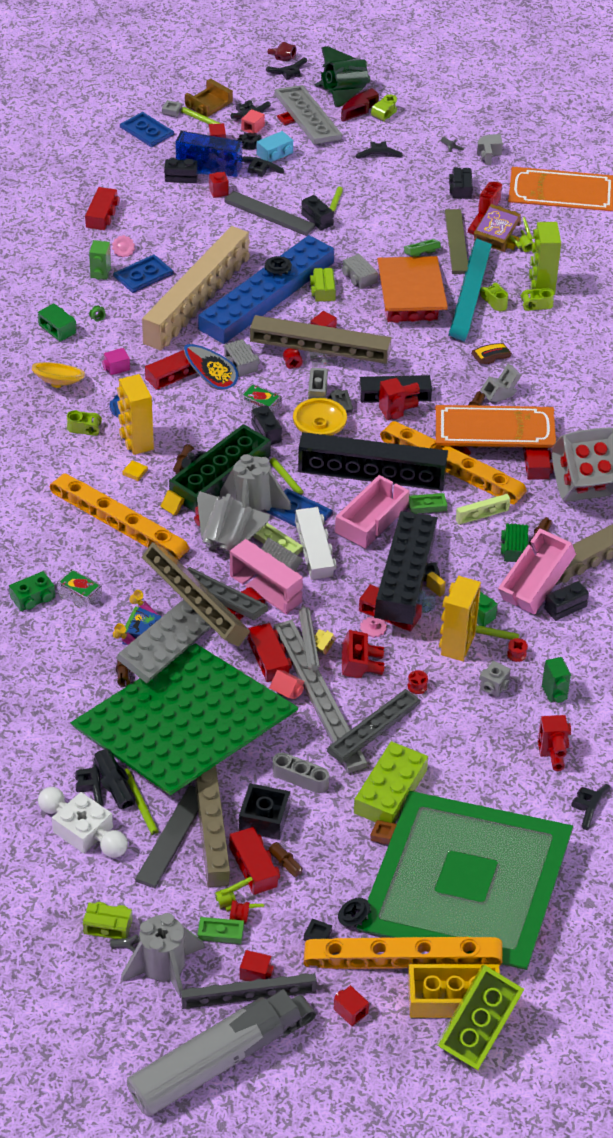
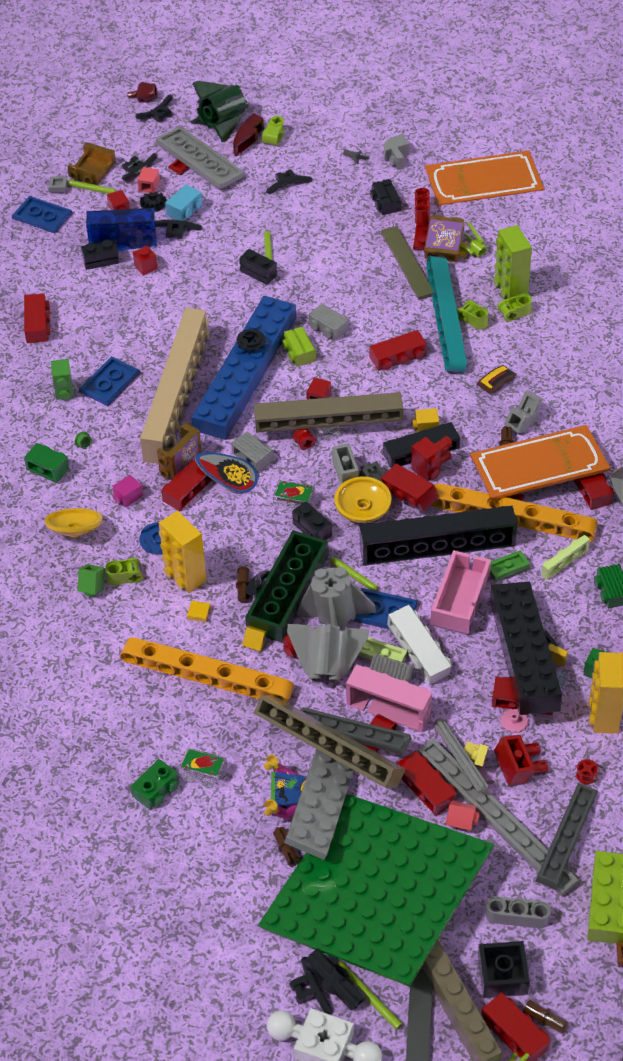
camera: 15 degrees left, 5 degrees up
bright pink piece [112,235,135,257] -> none
dark grey tile [225,191,315,236] -> none
orange piece [377,256,448,311] -> none
bright green plate [404,239,441,257] -> none
none -> bright green brick [77,564,105,596]
none -> pearl gold panel [157,422,202,480]
none -> red brick [381,464,439,512]
none -> yellow brick [412,408,439,432]

